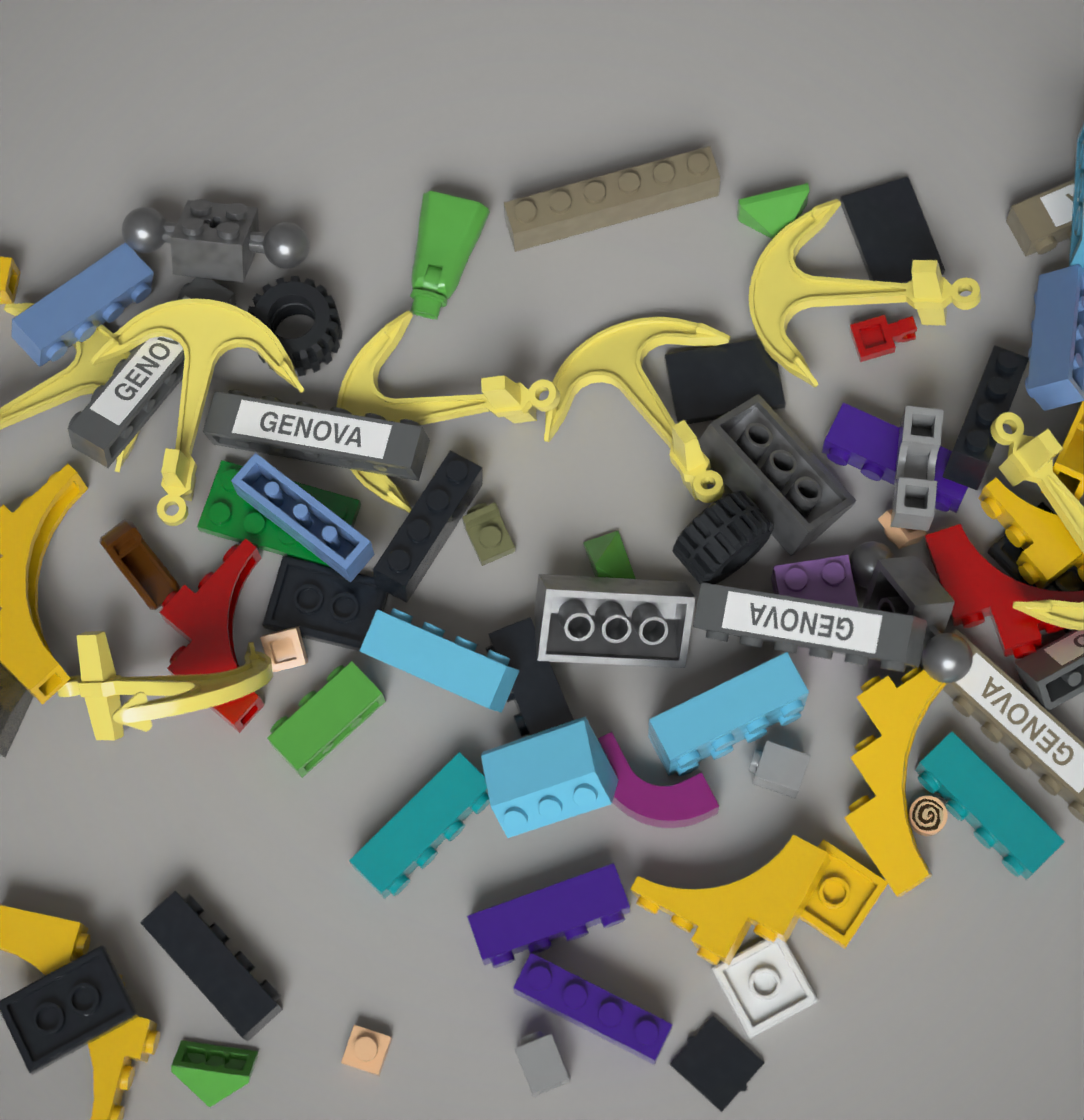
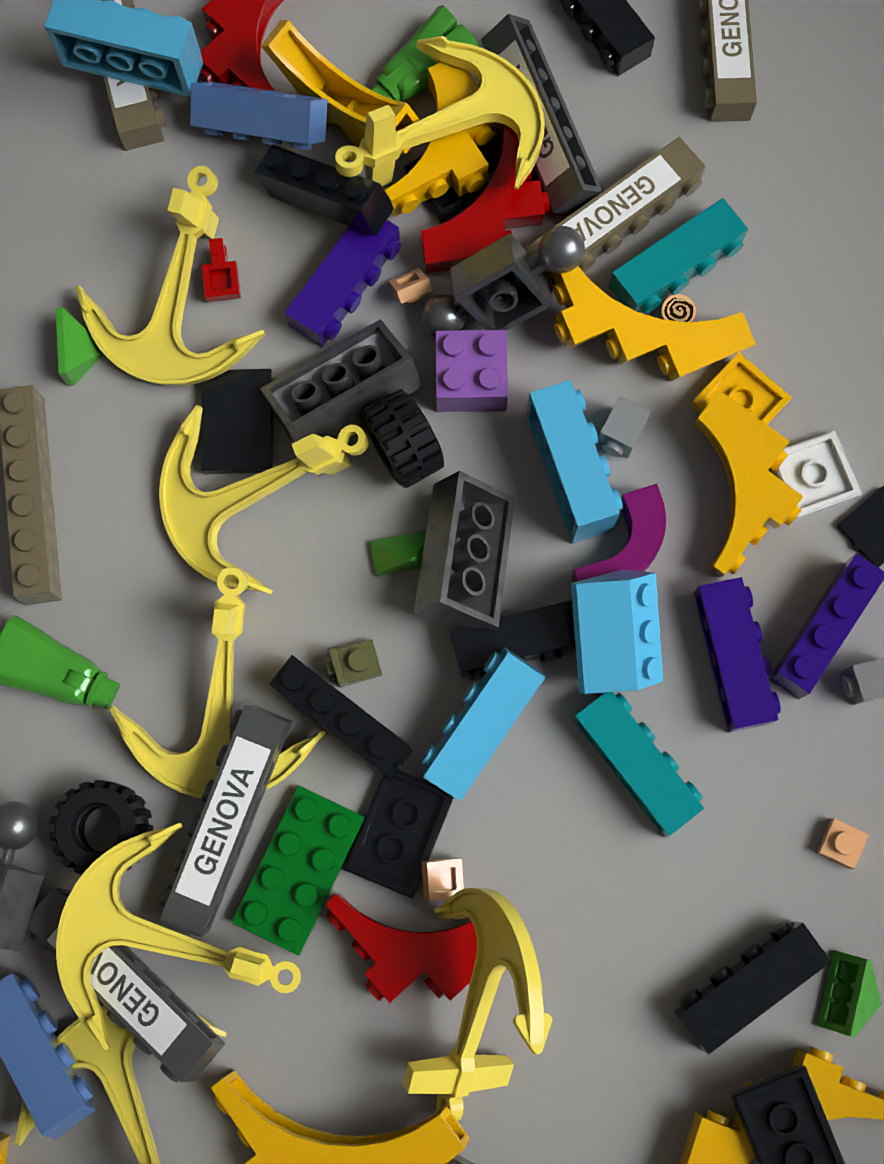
camera: 85 degrees left, 5 degrees up
reddish brown animal [99,519,180,610] -> none
medium blue brick [231,453,375,582] -> none
bright green brick [267,661,386,778] -> none
dark grey brick [693,583,927,672] -> none
black tile [840,176,945,283] -> none
light grey arch [890,406,944,531] -> none

